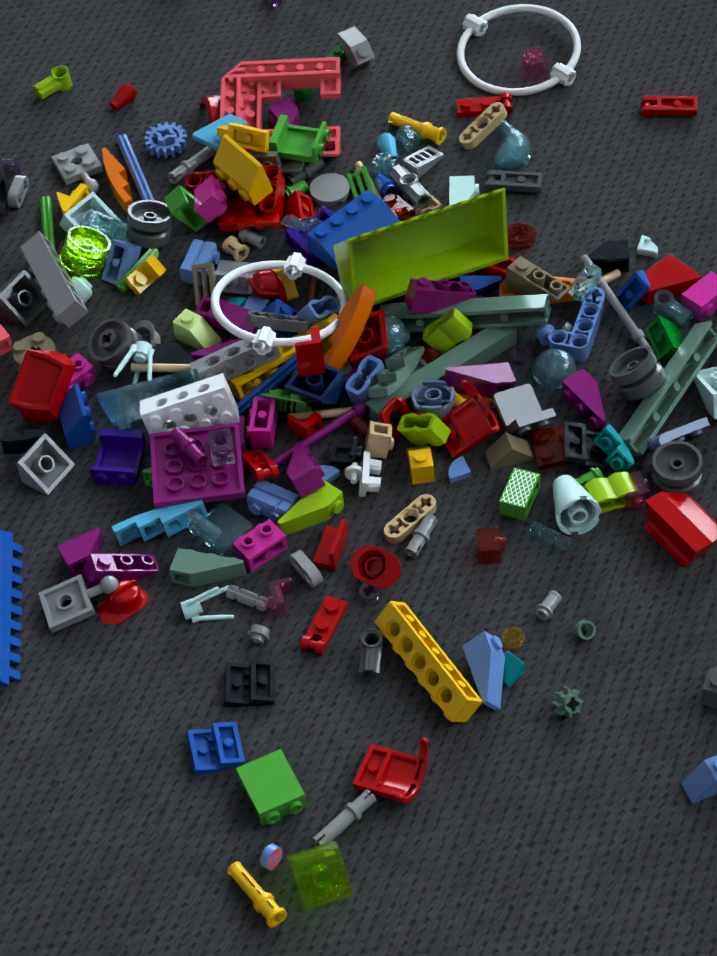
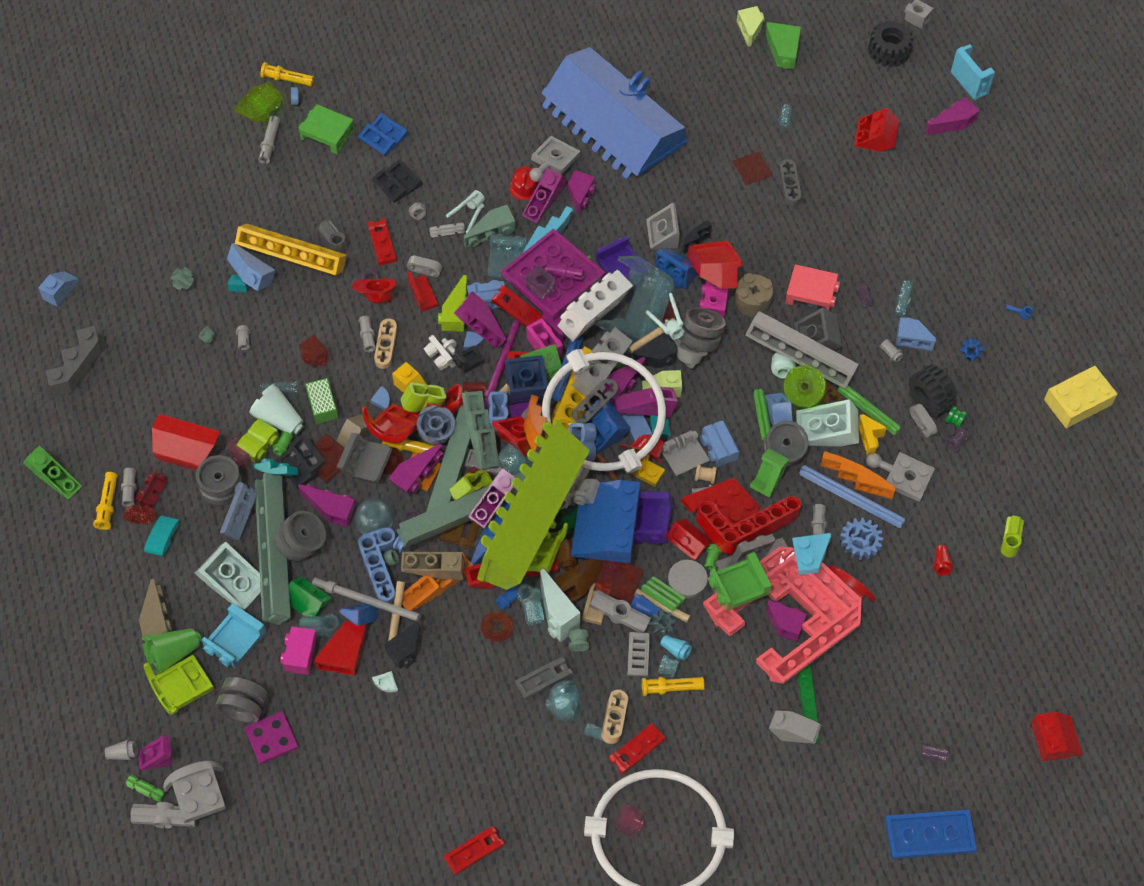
camera: 135 degrees right, 10 degrees up
clear light blue slope [82,209,127,241] -> none
yellow slope [124,255,166,295] -> none
dark tan tile [192,263,216,307] -> none
dark pink brick [194,175,227,223] -> none
yellow slope [213,134,273,206] -> none
yellow hinge [217,123,270,153] -> none
dark pink brick [233,519,288,572] -> none
clear pink bracket [268,577,294,617] -> none
clear light blue slope [281,214,323,232] -> none
red panel [295,326,326,377] -> none
red piece [352,738,428,805] -> none
tan brick [364,421,394,459] -> none
clear yellow plate [501,627,525,650] -> none
clear light blue beam [571,264,602,301] -> none

